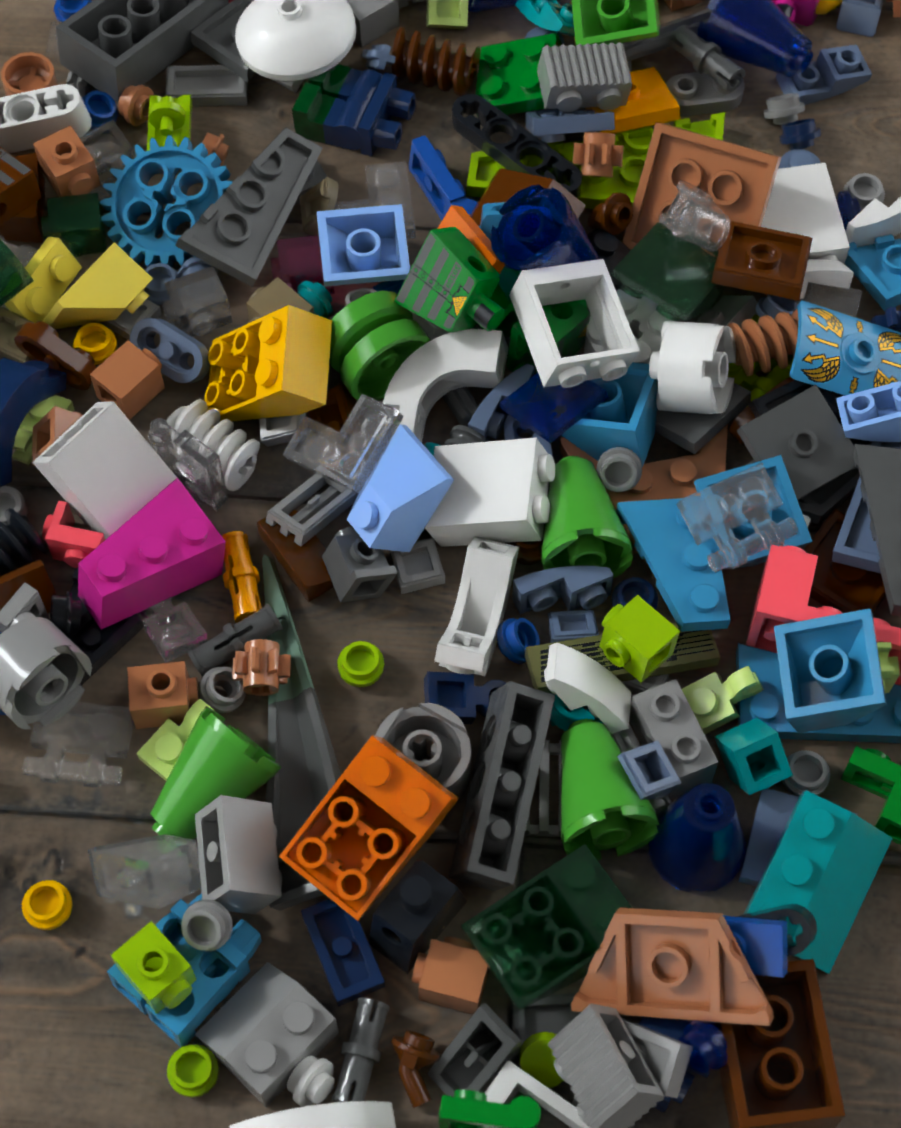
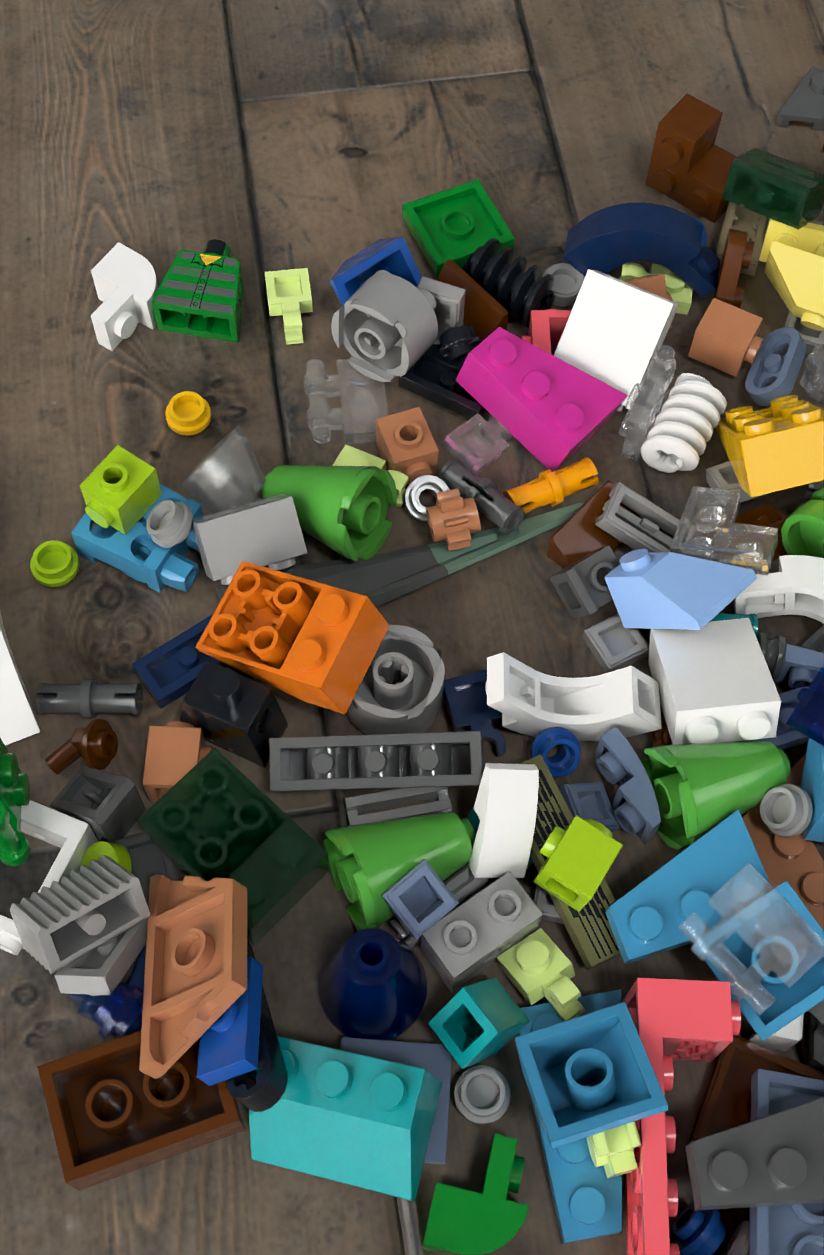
camera: 75 degrees right, 0 degrees up
yellow plate [73,323,117,365] -> none
light grey slope [194,962,339,1107] -> none
white plate [287,1055,335,1107] -> none
lime plate [337,641,384,687] -> none
dark blue plate [611,577,658,610] -> none

